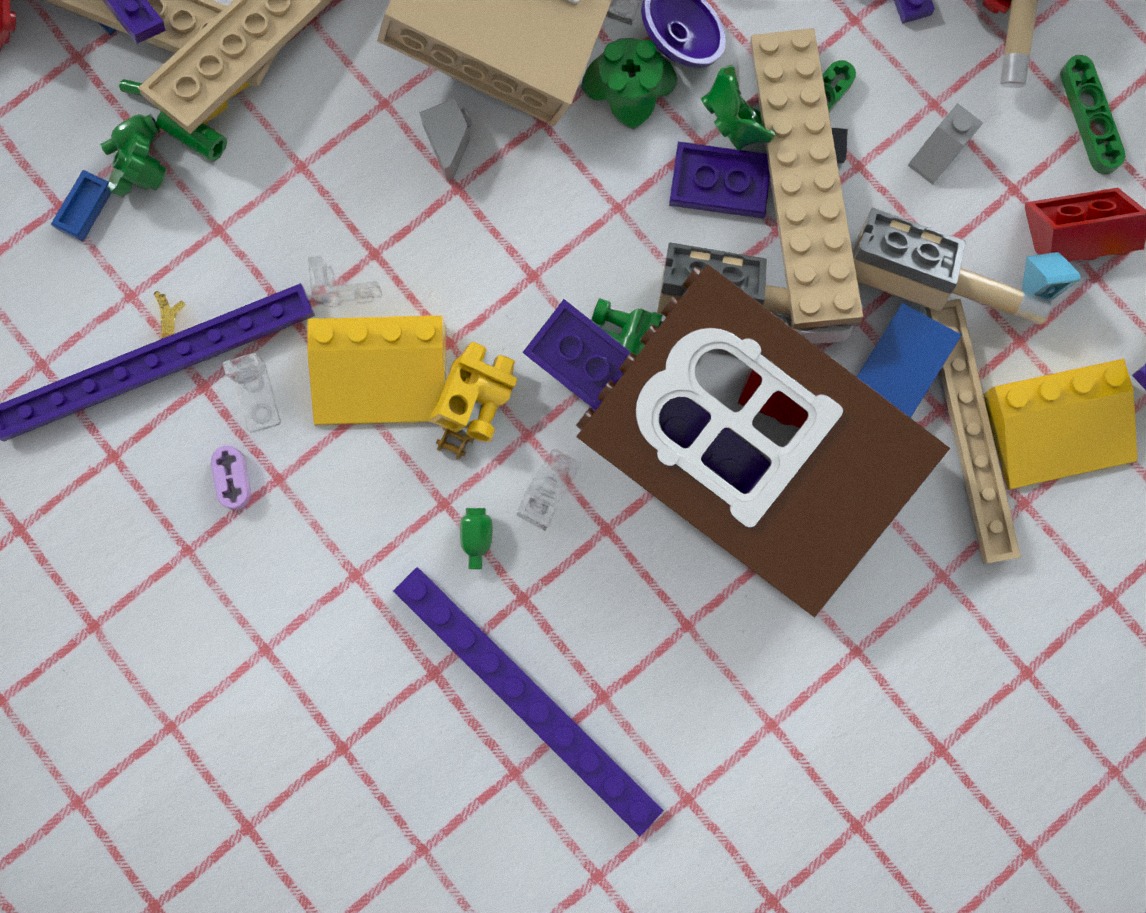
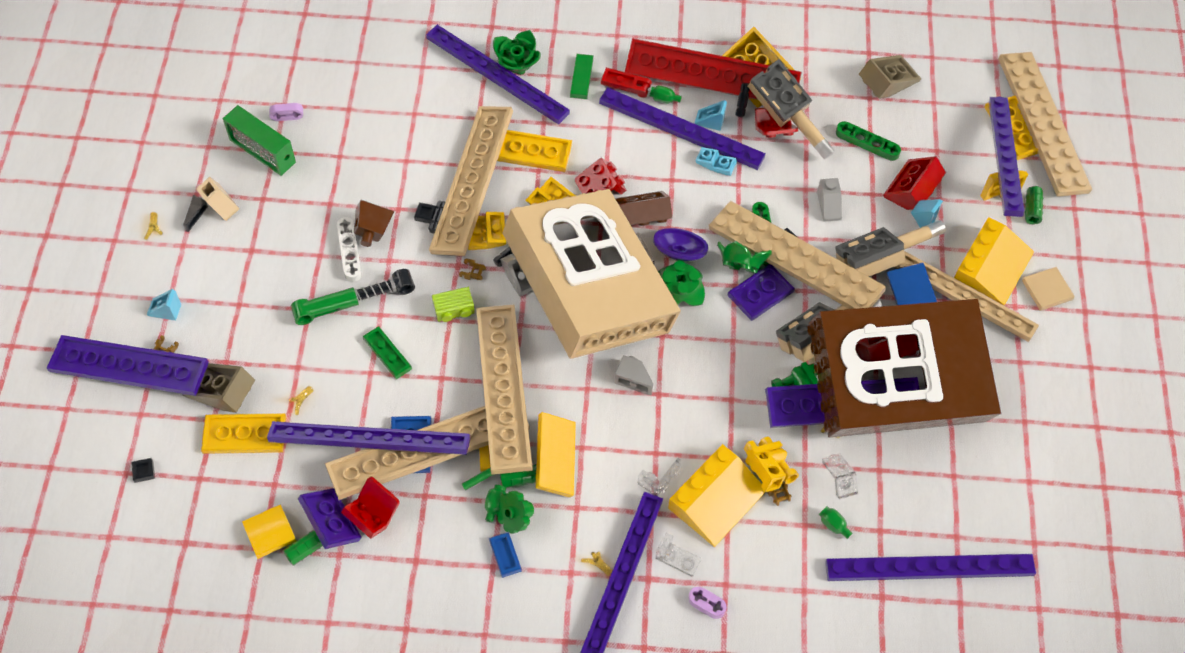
camera: 45 degrees left, 20 degrees down
none -> yellow tile [535,412,576,498]
none -> tan tile [1022,267,1075,311]

